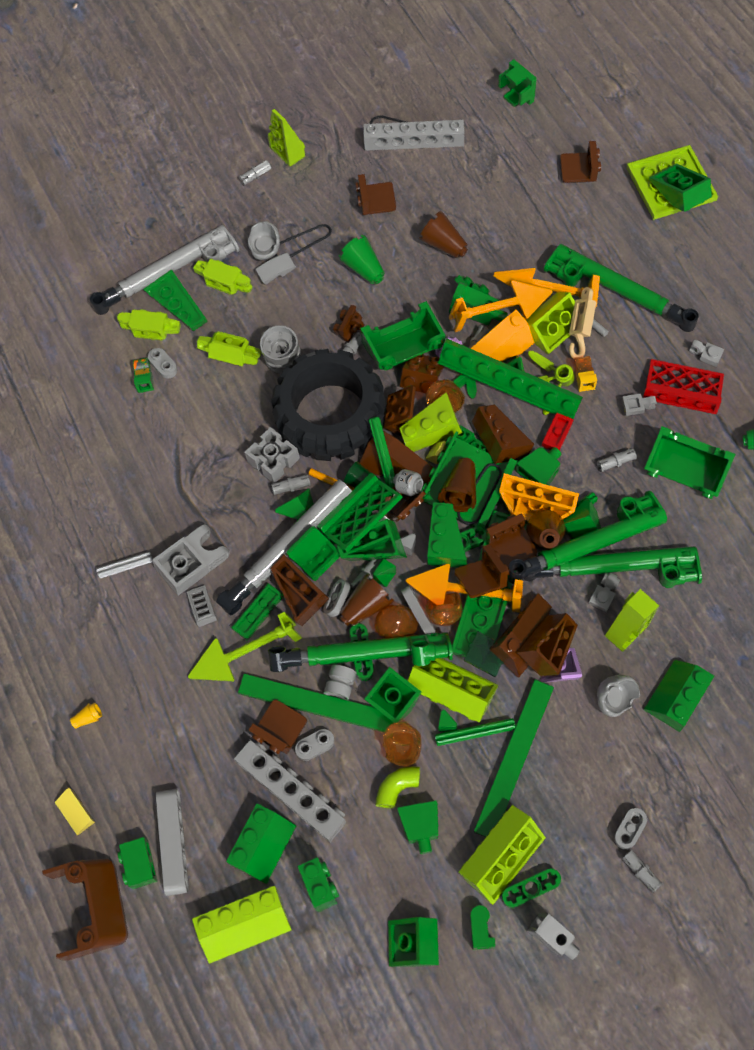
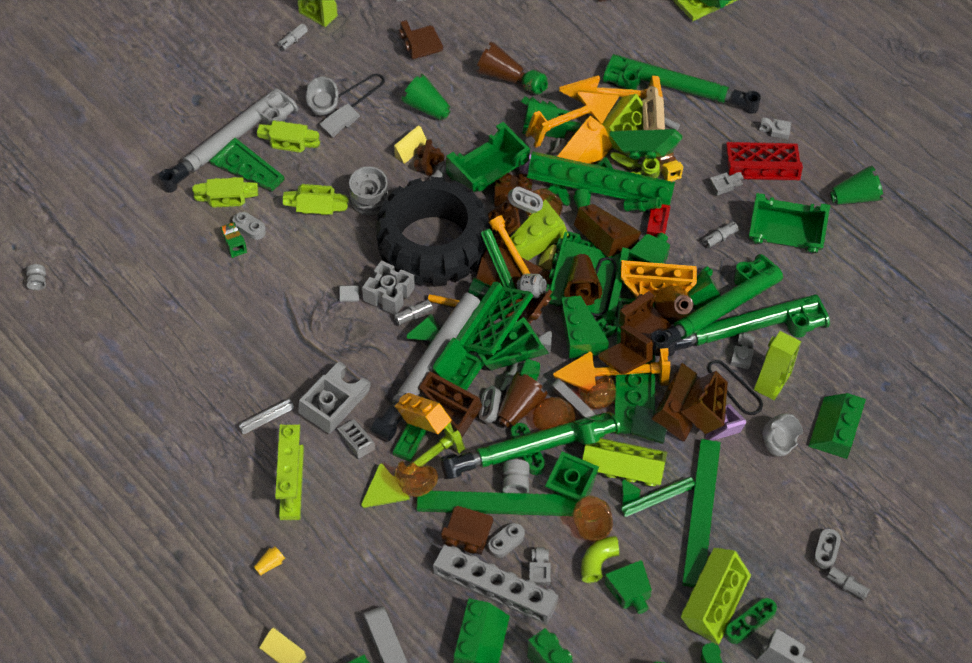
camera: 20 degrees left, 10 degrees down
none -> lime fence [275,424,304,520]
none -> light grey slope [339,284,359,302]
none -> light yellow slope [394,126,427,163]
none -> light orange brick [395,393,452,434]
none -> clear orange piece [395,461,438,497]
none -> light orange piece [489,215,530,275]
none -> light grey plate [508,187,543,213]
none -> green head [522,70,548,95]
none -> light grey plate [529,547,551,586]
none -> green cone [573,189,591,210]
none -> green wedge [609,129,682,159]
none -> green pin [624,197,662,212]
none -> black piece [708,360,763,415]

